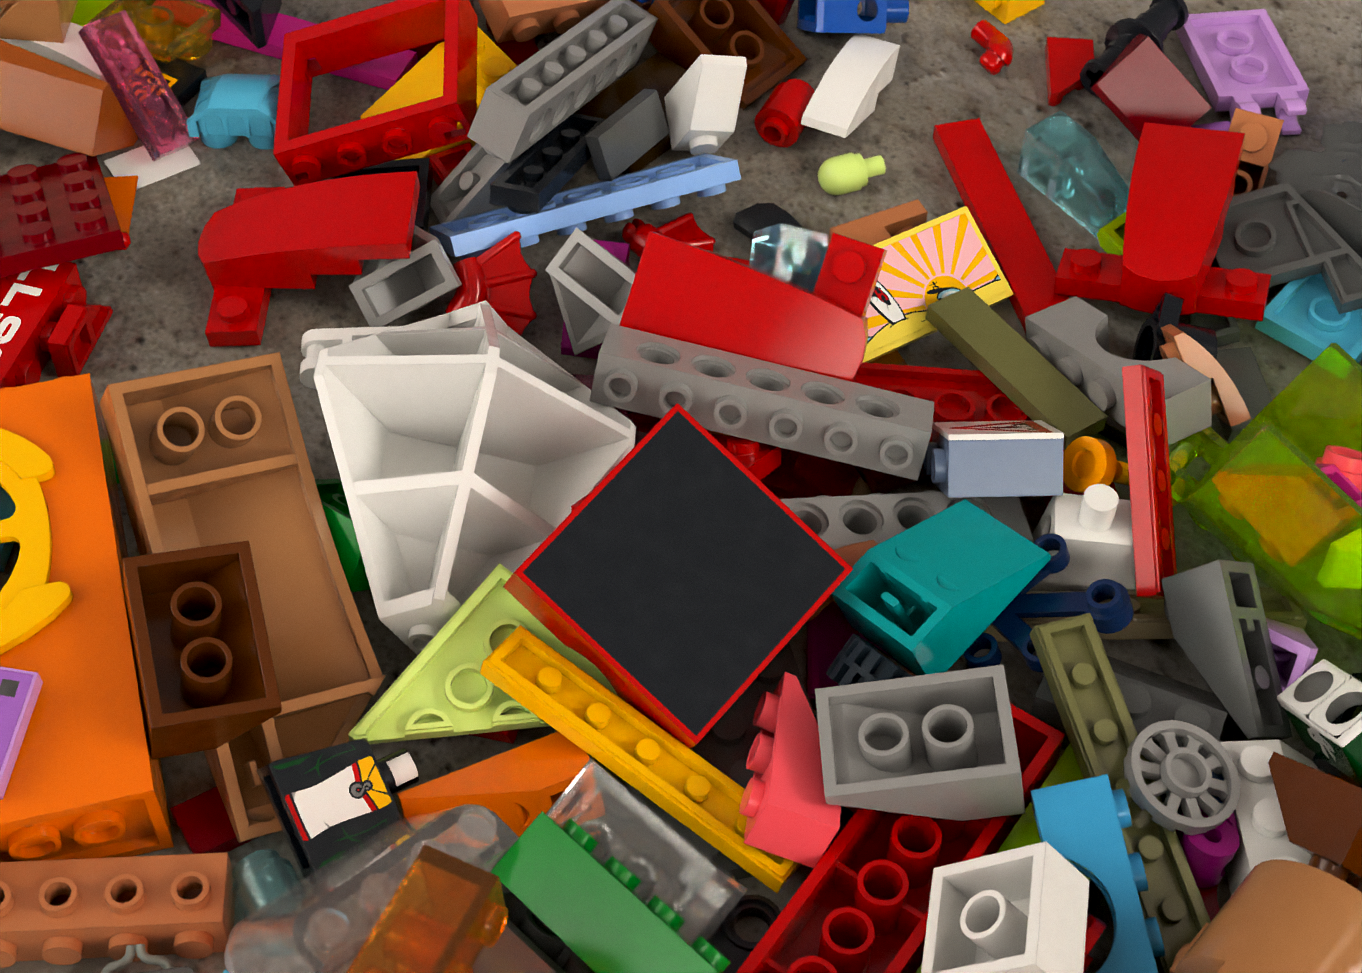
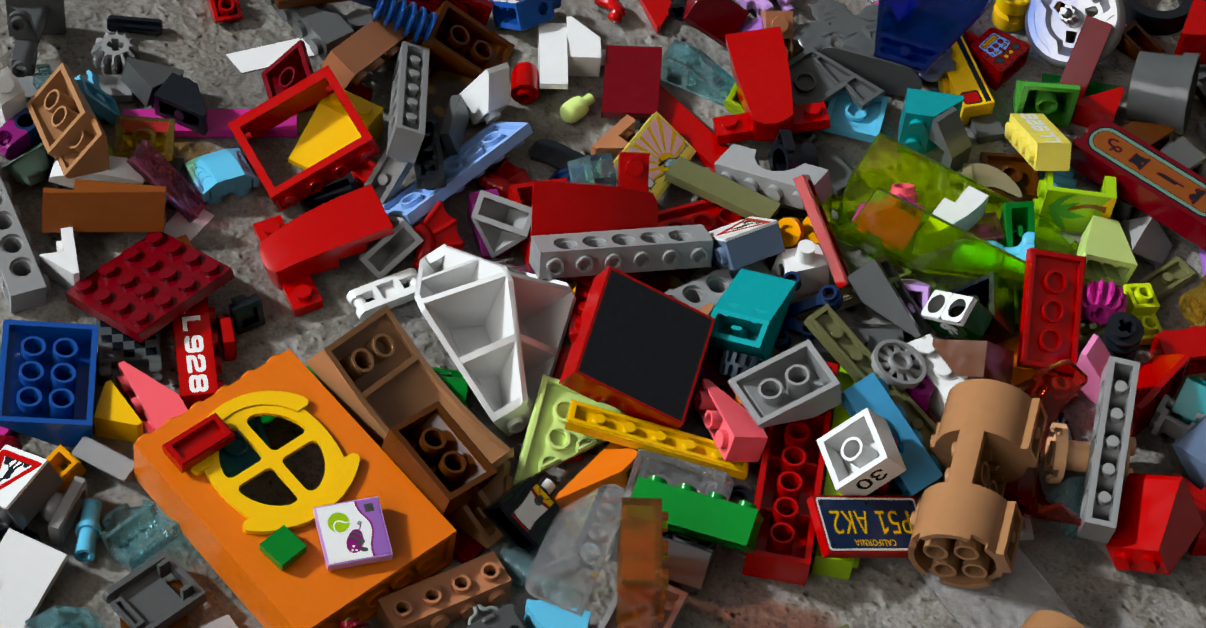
camera: 30 degrees left, 0 degrees up
nougat slope [1159,324,1251,427] -> none
none -> black tile [229,294,266,335]
none -> white slope [566,16,606,77]
none -> dark red tile [601,45,662,120]

